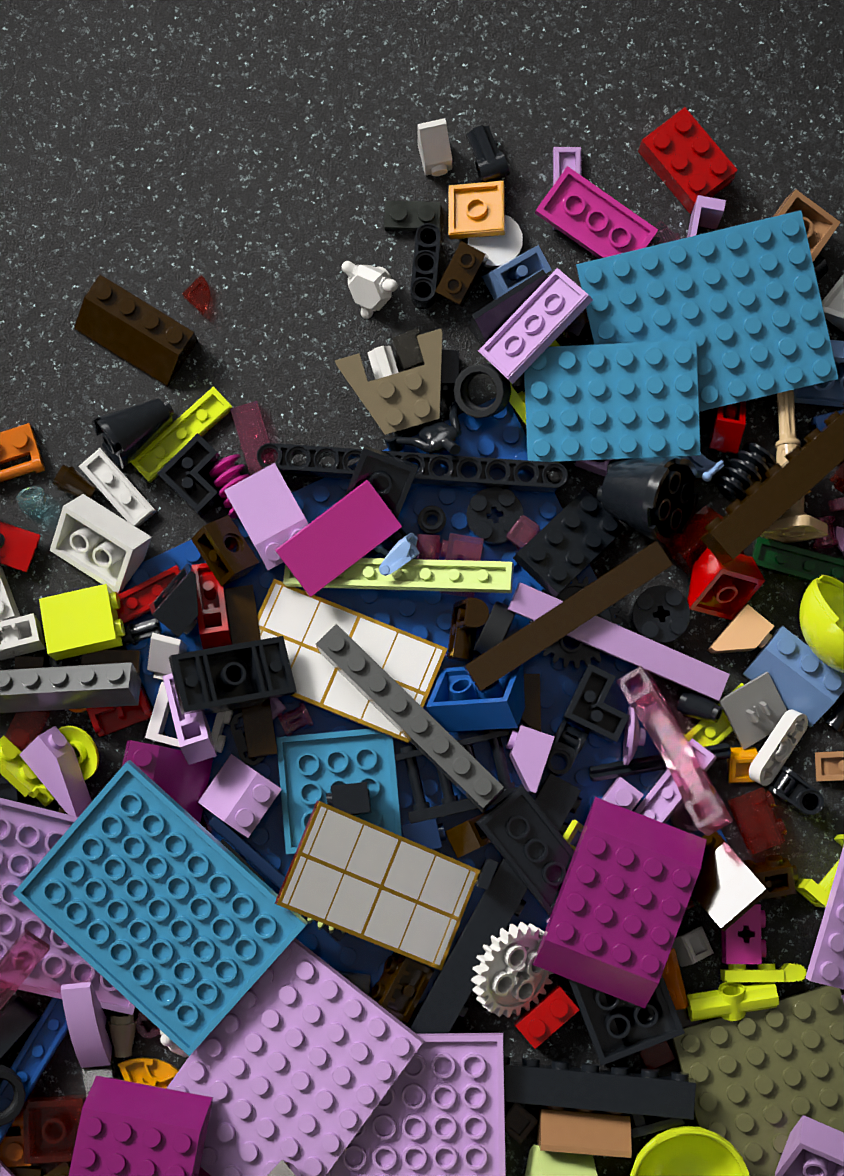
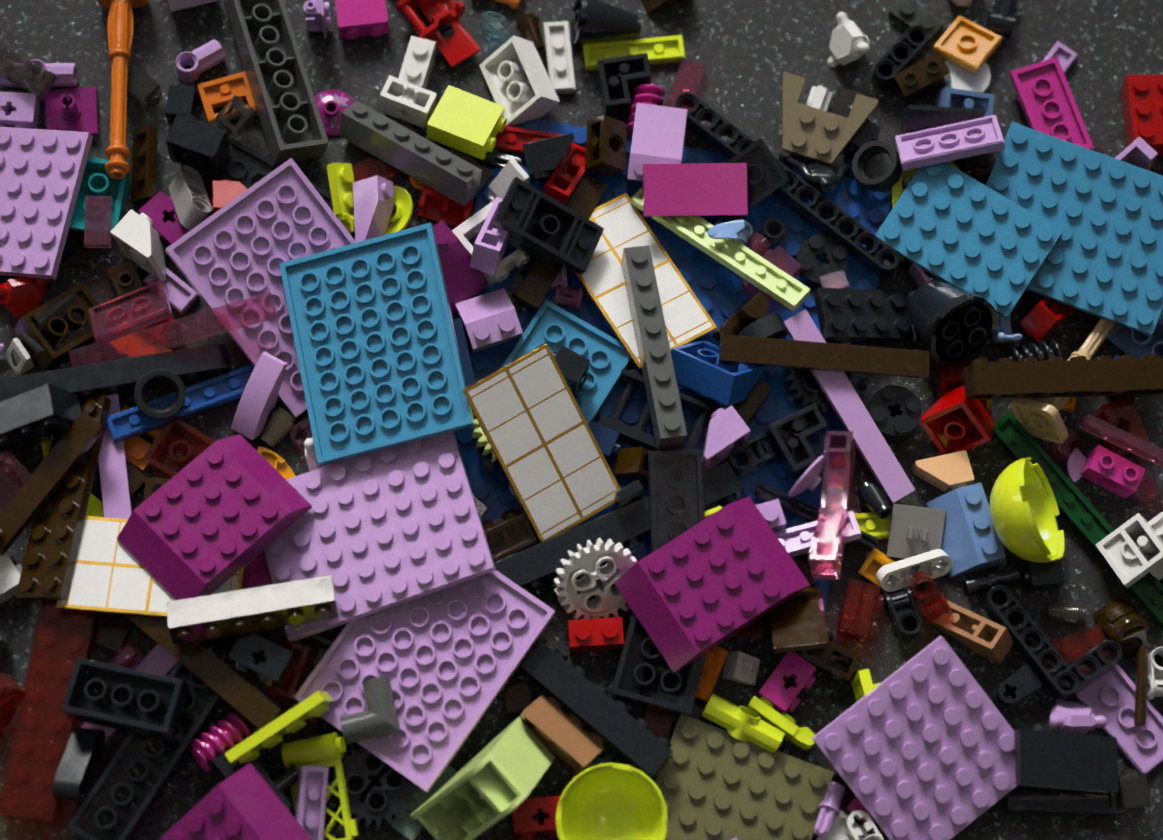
camera: 30 degrees right, 10 degrees down
none -> clear red piece [910,571,953,625]

